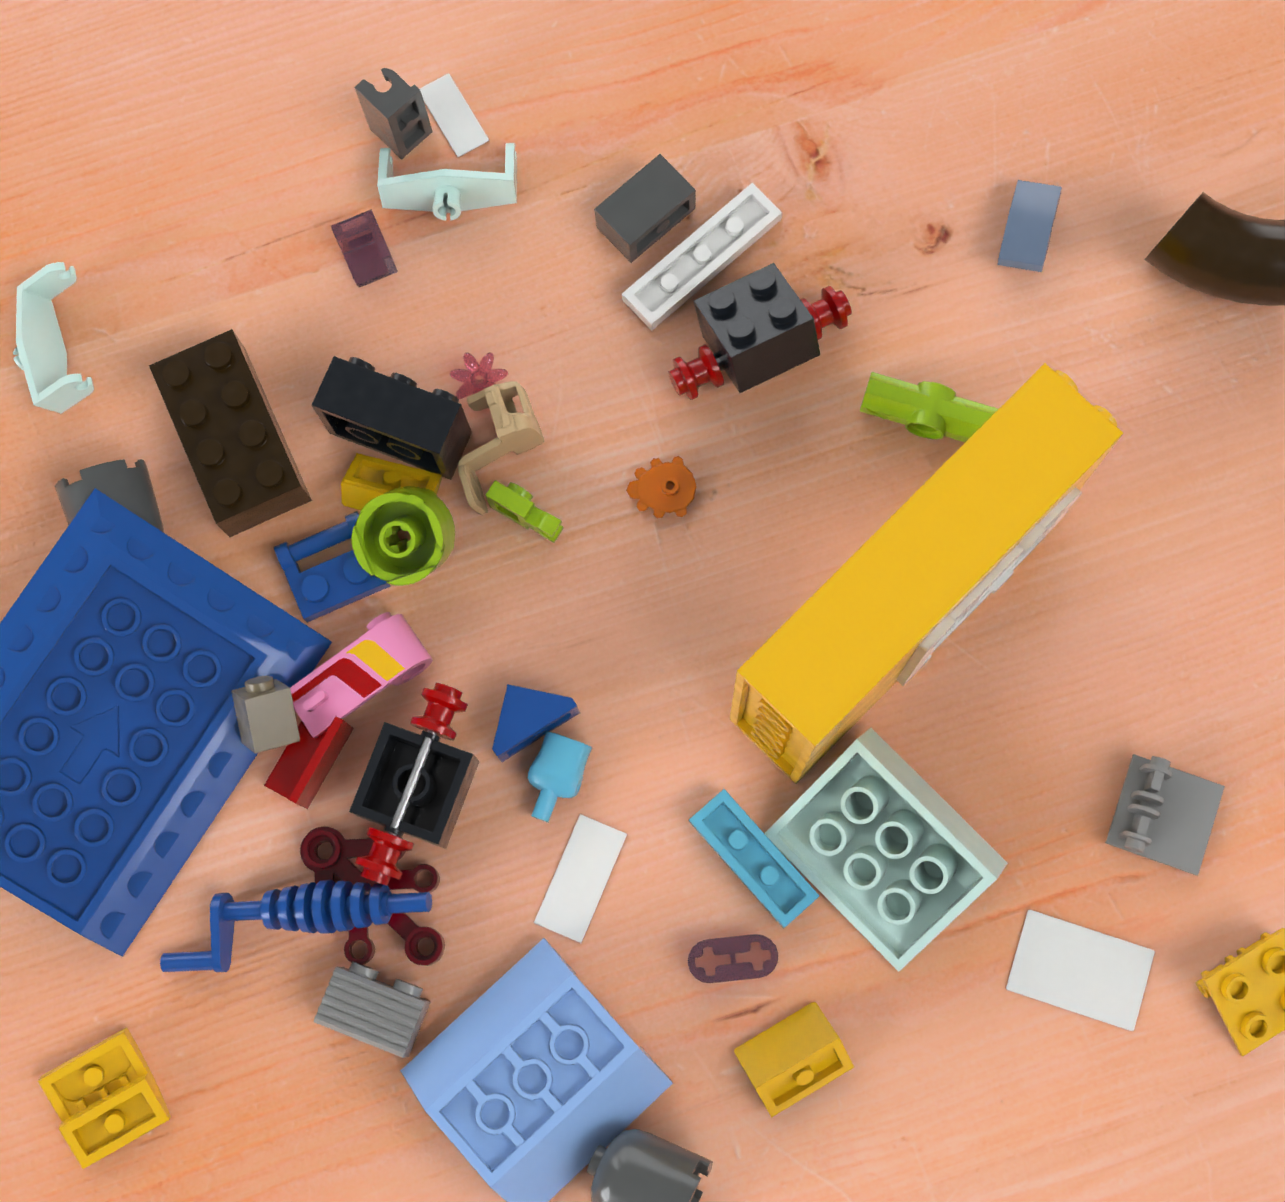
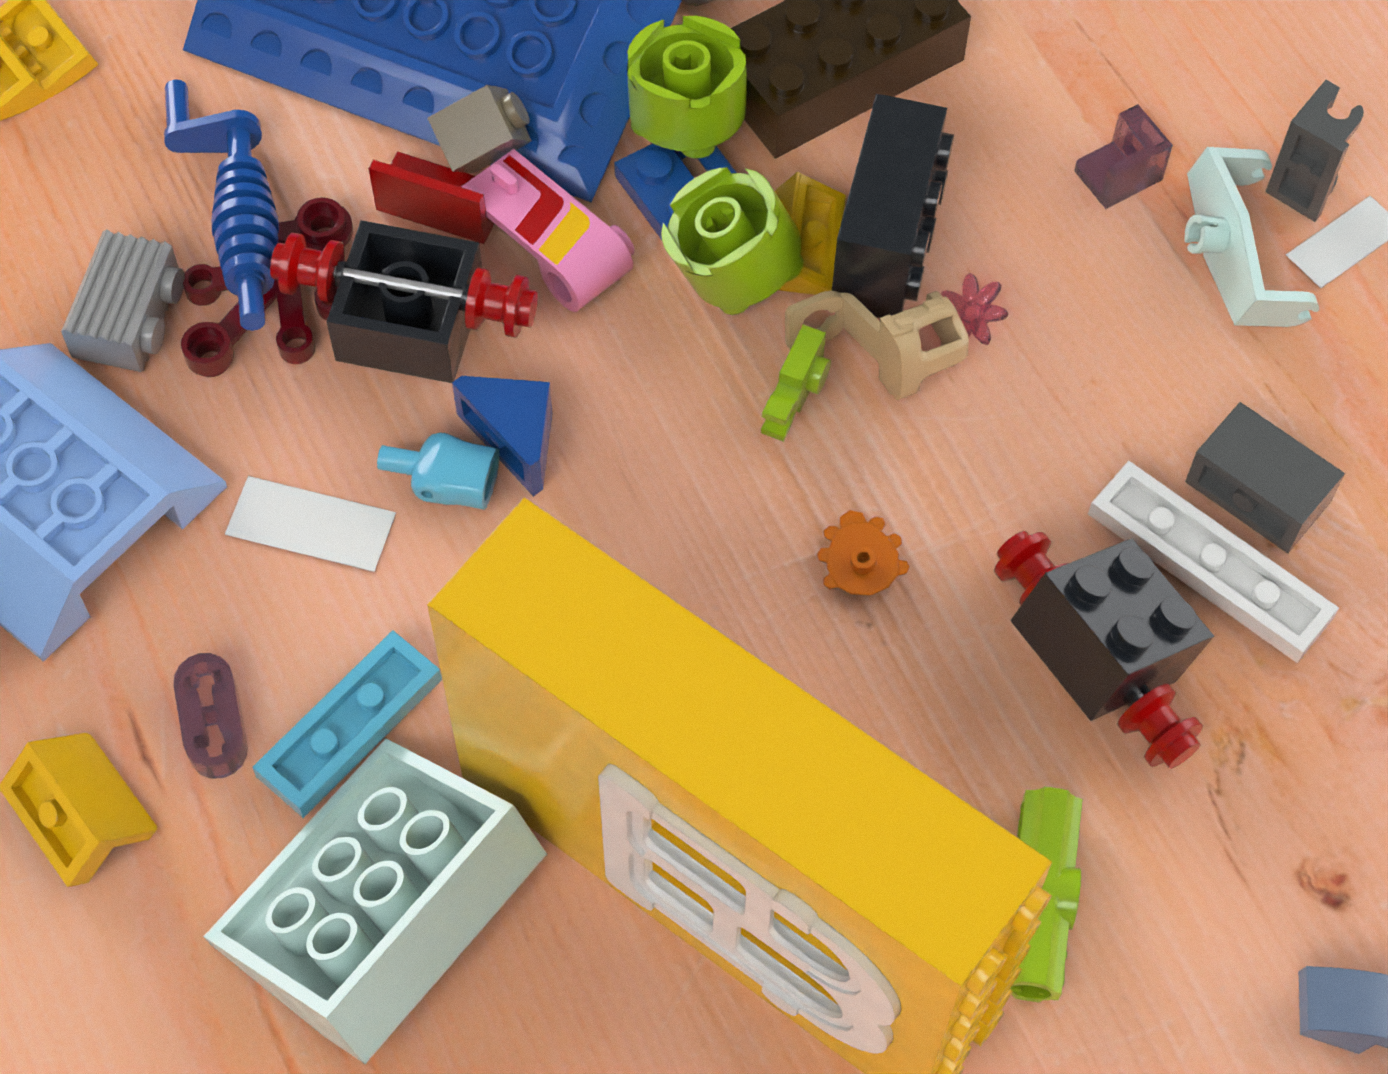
camera: 75 degrees right, 15 degrees down
none -> lime brick [627,16,746,159]

